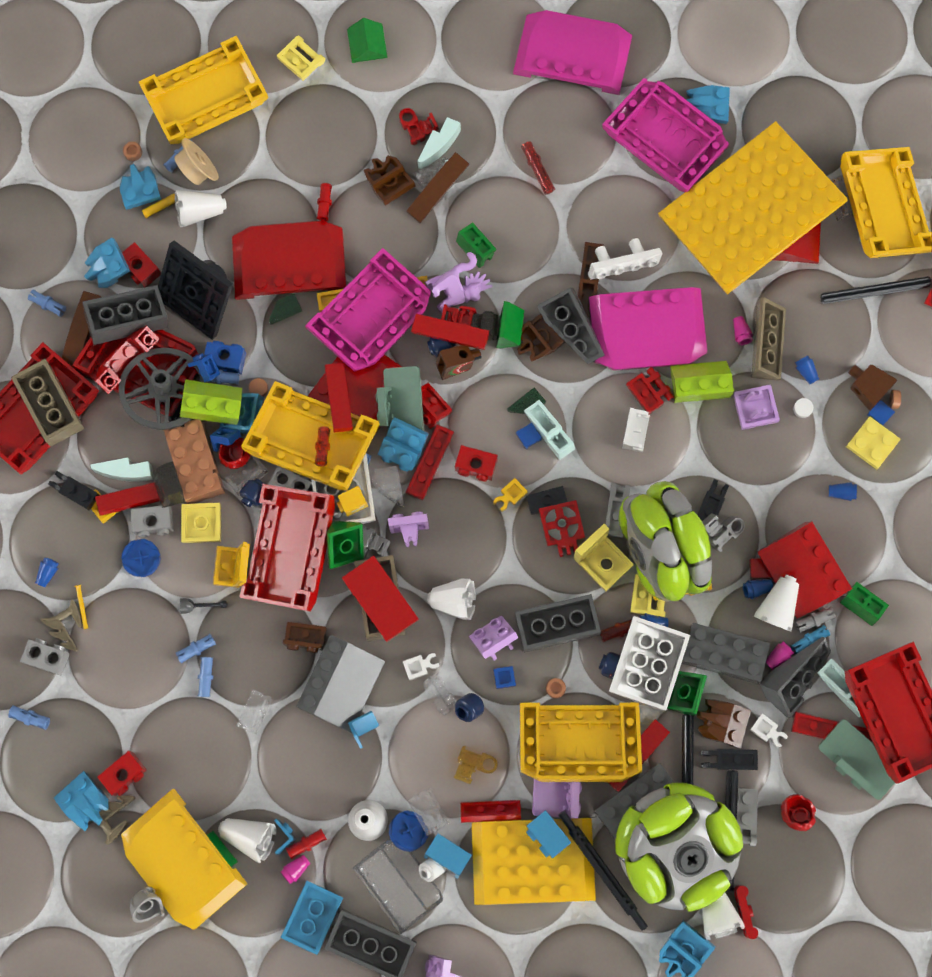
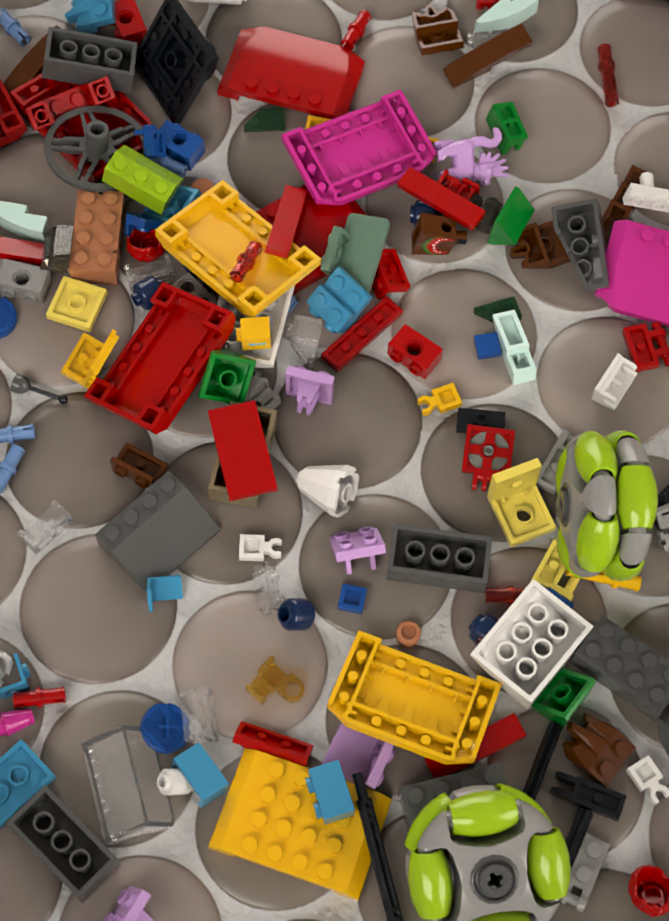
camera: 15 degrees right, 10 degrees down
white cone [348,800,388,841] -> none

